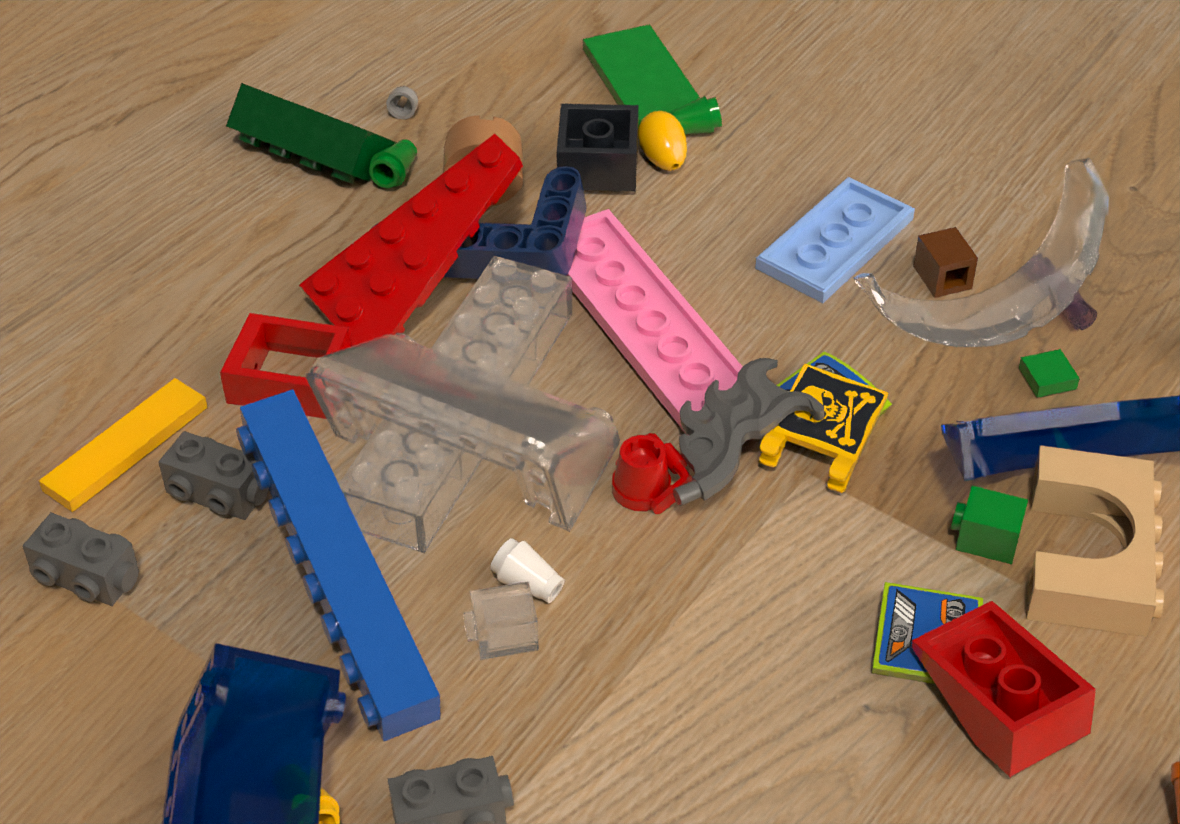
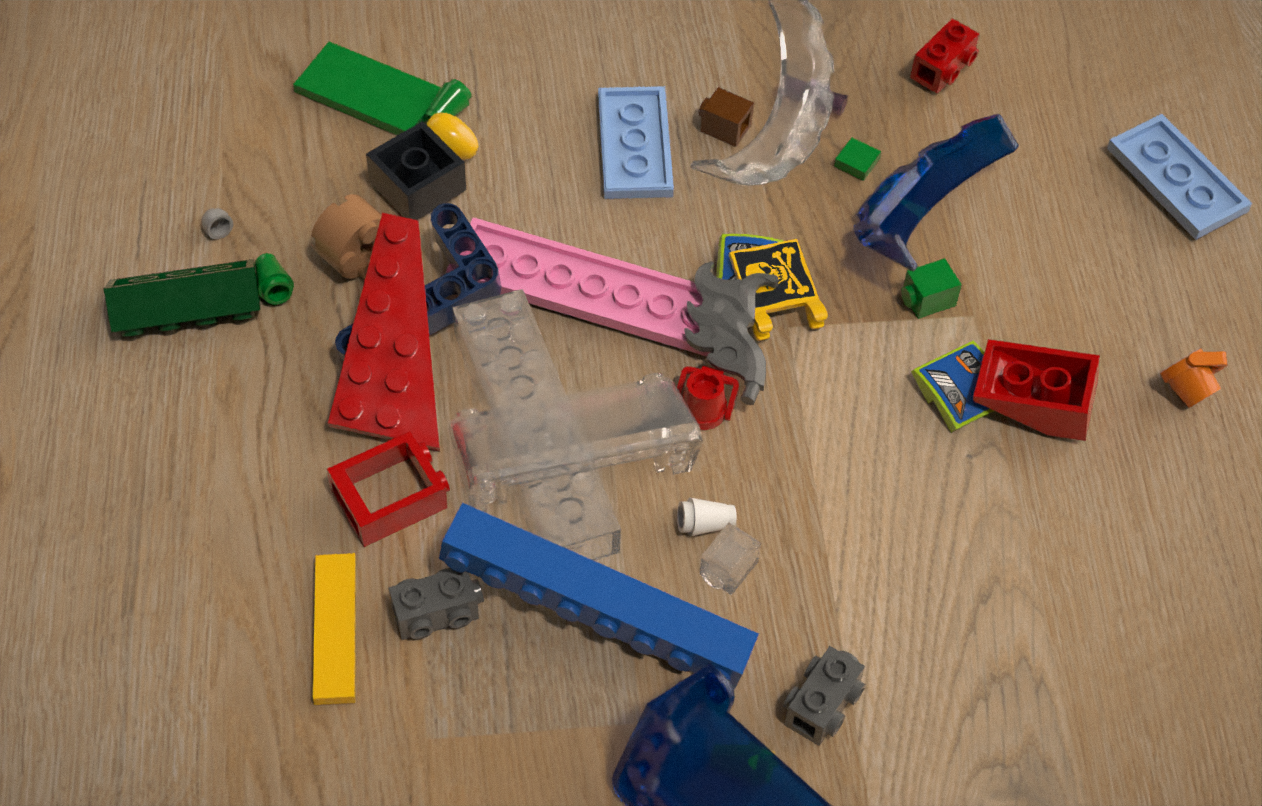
camera: 45 degrees left, 10 degrees up
dark grey brick [22,512,139,606] -> none
tan arch [1026,446,1164,637] -> none

